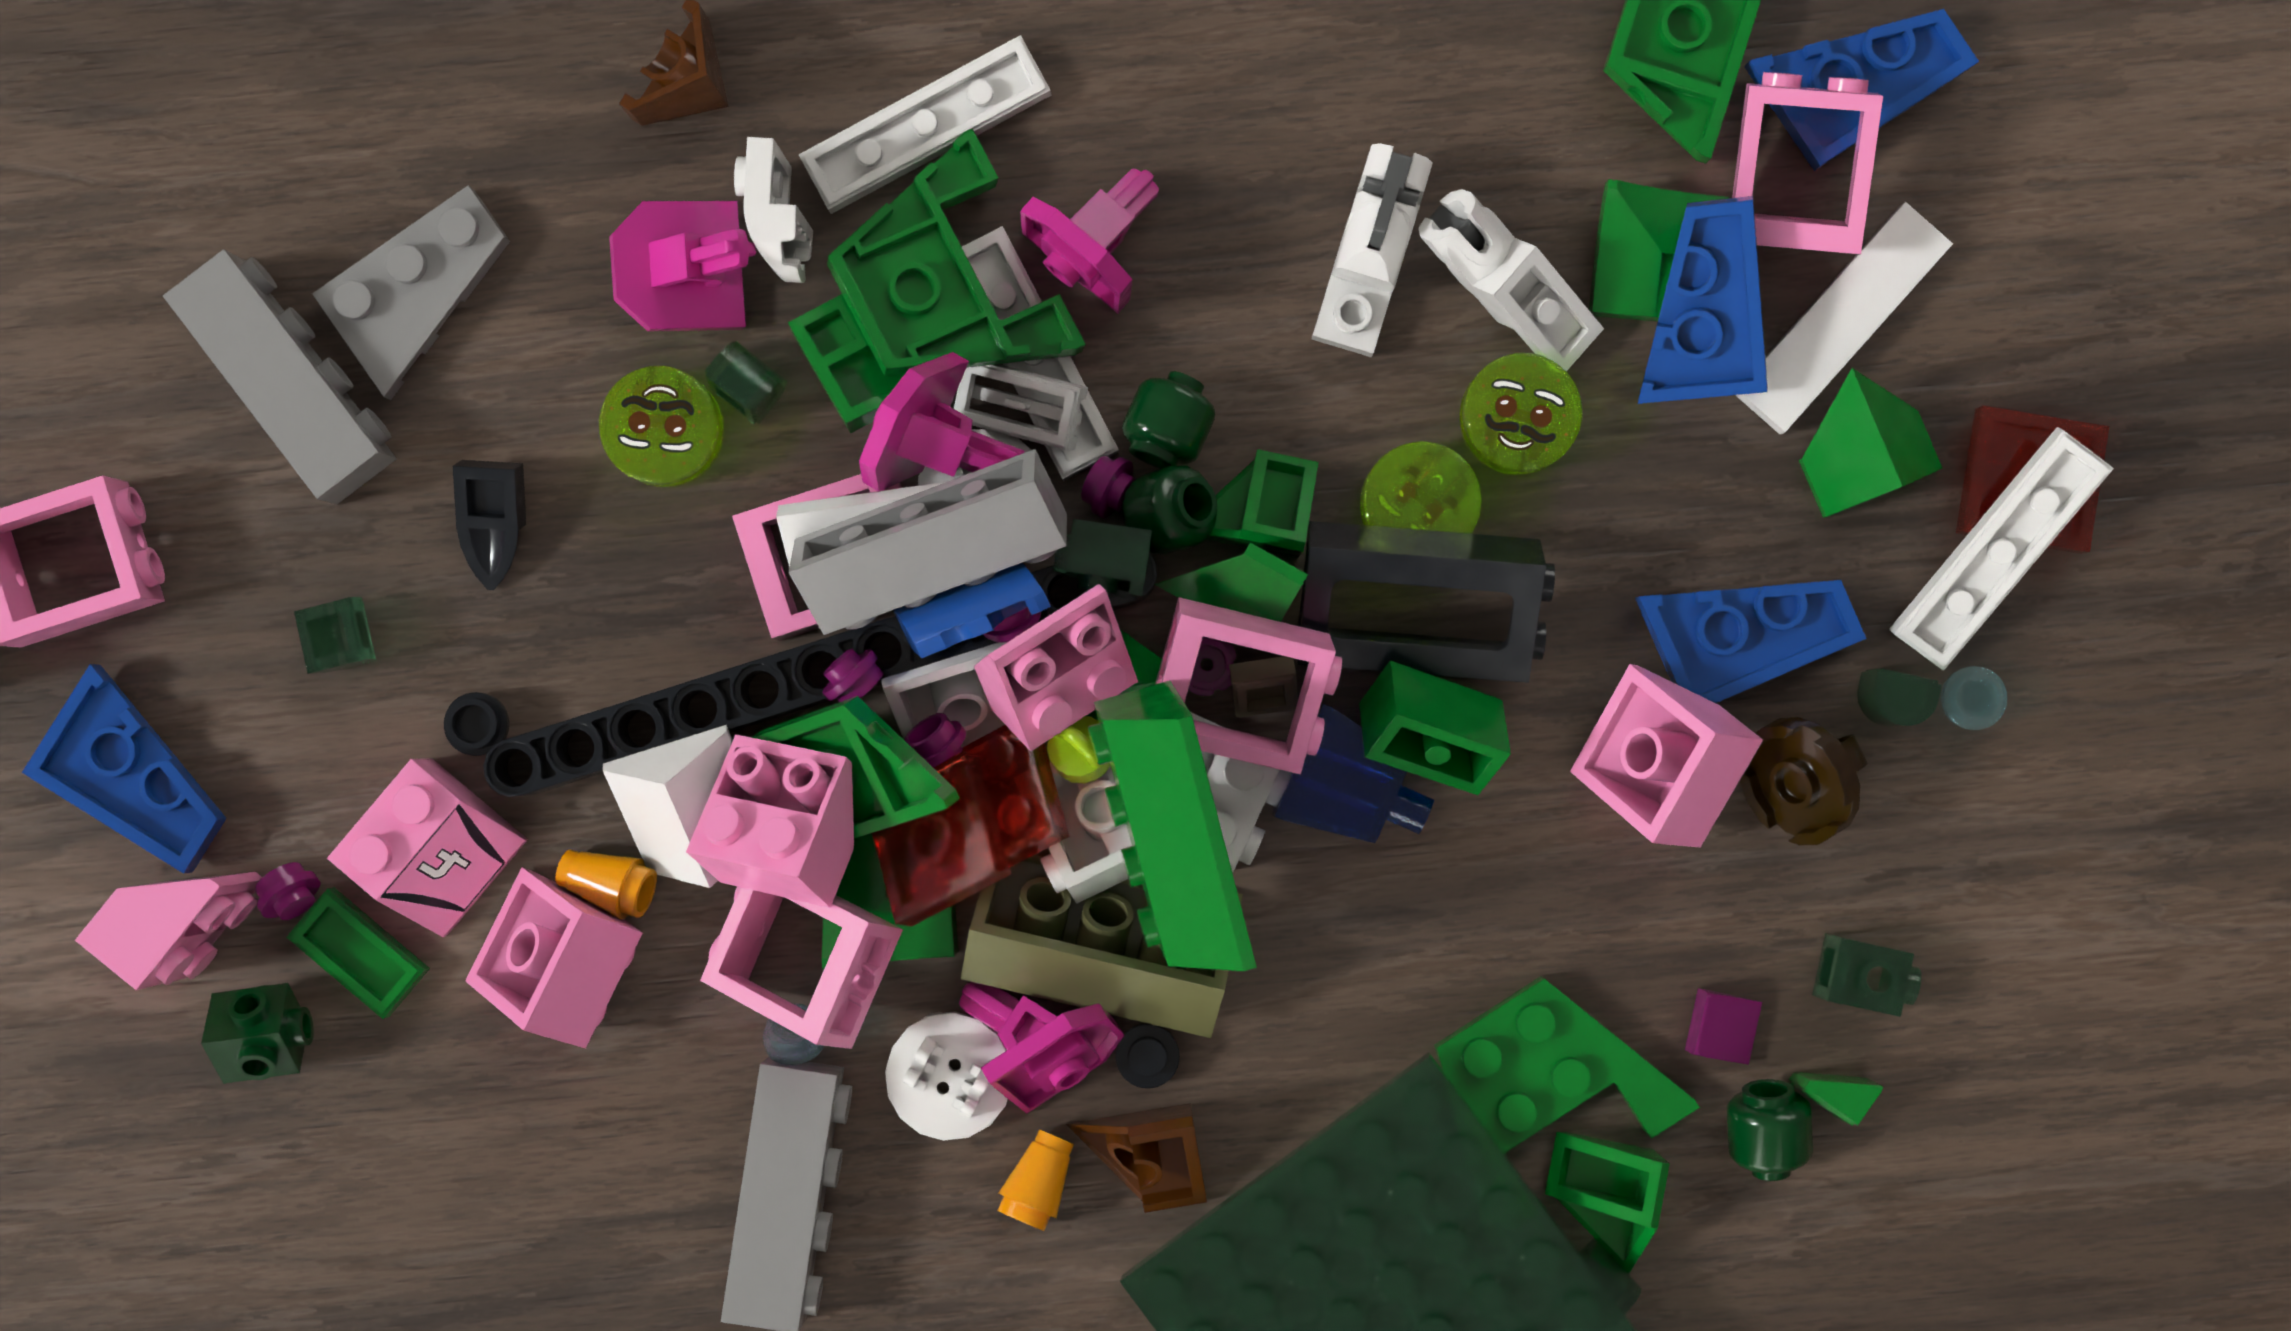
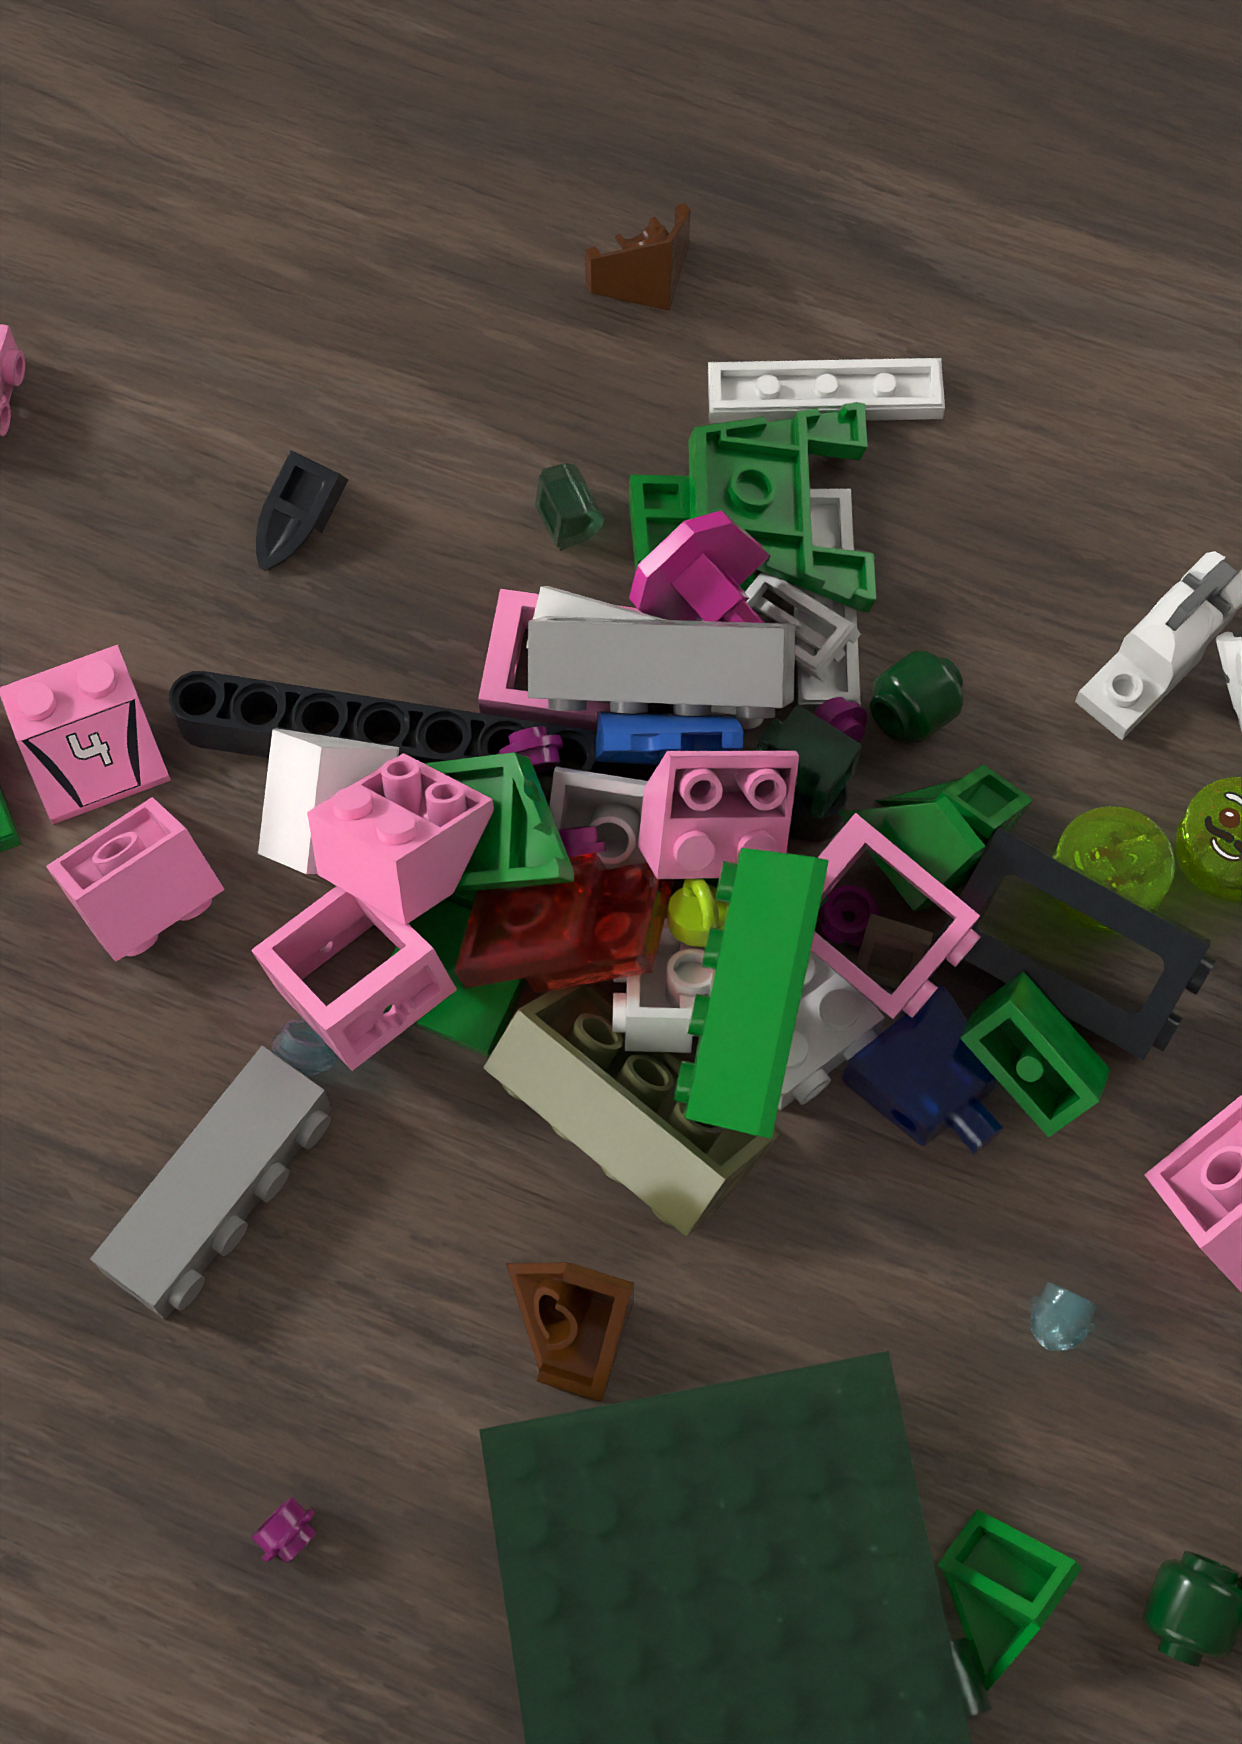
camera: 20 degrees right, 20 degrees down
light grey brick [163,249,397,505] -> none
clear green brick [294,597,376,674] -> none
light grey wing [312,185,510,400] -> none
black plate [444,692,509,756] -> none
light orange cone [555,849,657,920] -> none
clear neon green head [599,366,725,488] -> none
dark pink piece [609,201,756,332] -> none
white slope [734,137,813,283] -> none
white plate [885,1011,1008,1141] -> none
dark pink piece [959,982,1125,1114] -> none
light orange cone [997,1129,1074,1231] -> none
dark pink piece [1020,169,1159,314] -> none
black plate [1116,1023,1180,1089] -> none
dark green head [1122,465,1217,554] -> none
green wing [1434,976,1700,1243] -> none
magenta slope [1685,988,1762,1065] -> none
none -> clear light blue plate [1030,1281,1098,1351]

